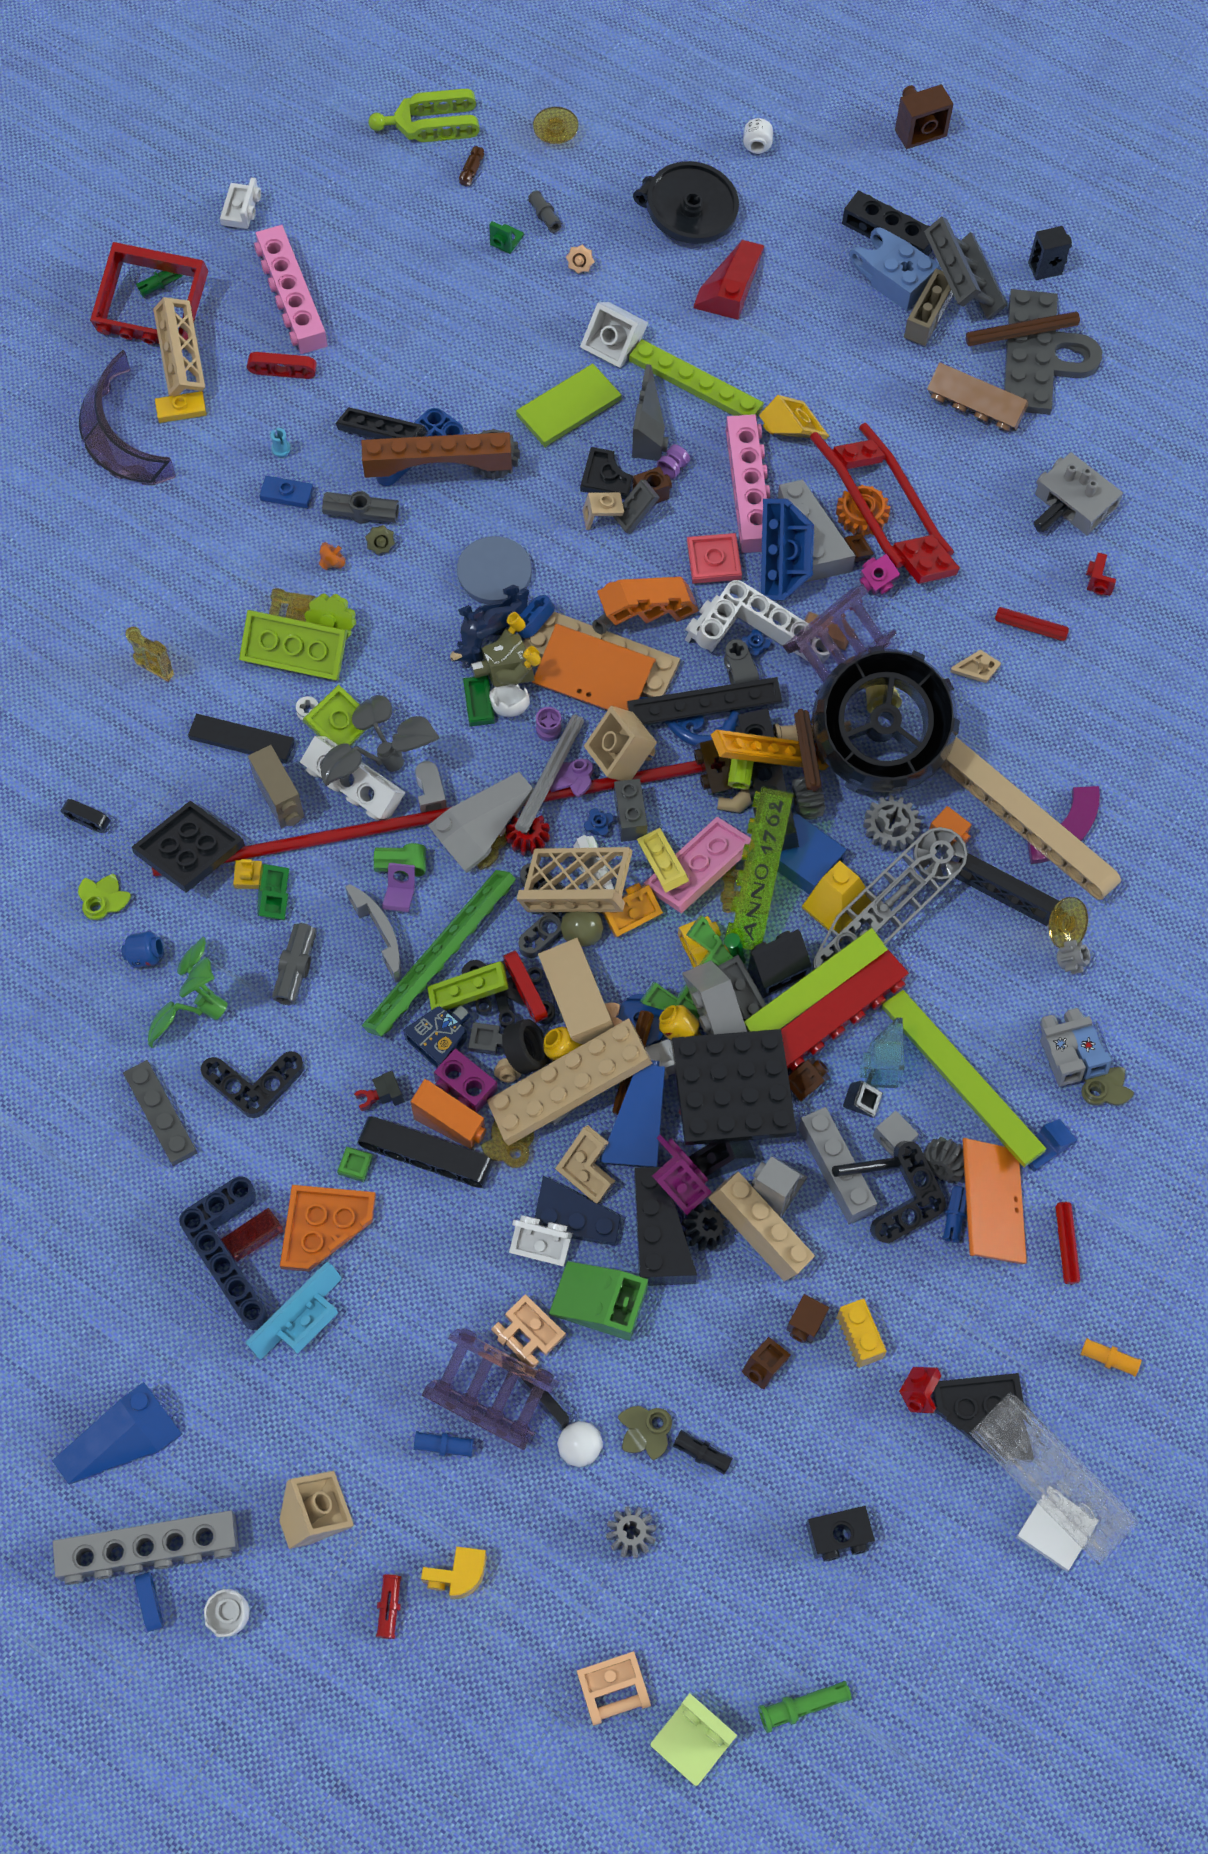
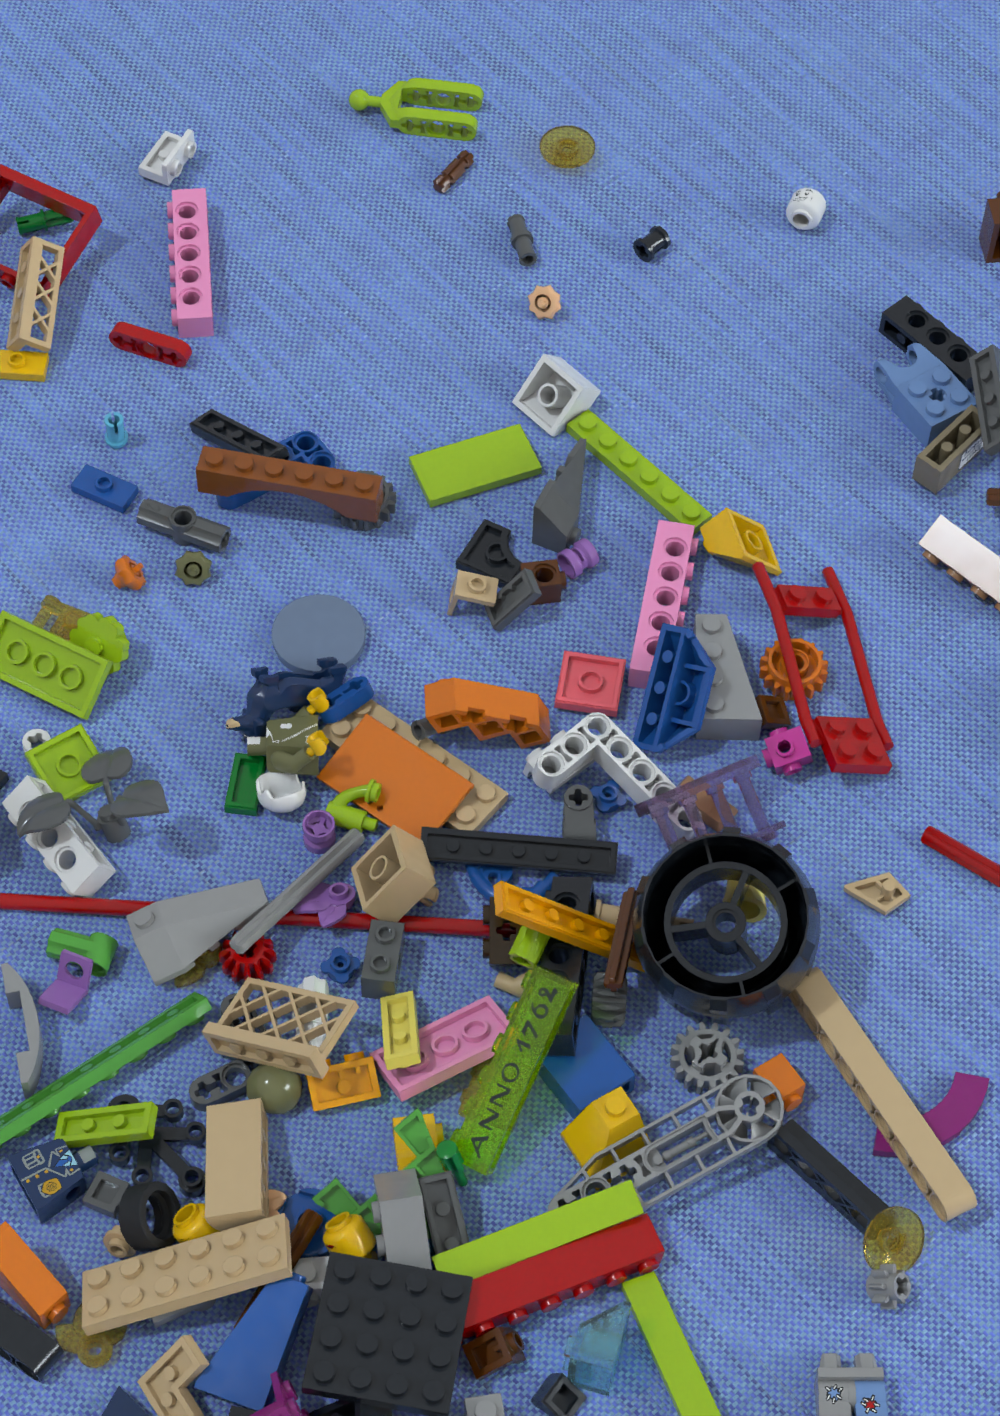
camera: 15 degrees right, 10 degrees down
light grey leg [415,761,447,812] -> none
magenta brick [434,1048,498,1113] -> none
green bracket [489,221,524,254] -> none
red beam [502,950,548,1023] -> none
black dish [646,161,739,244] -> none
red wedge [694,240,764,320] -> none
black slope [748,929,812,998] -> none
none -> lime plant [325,779,382,833]

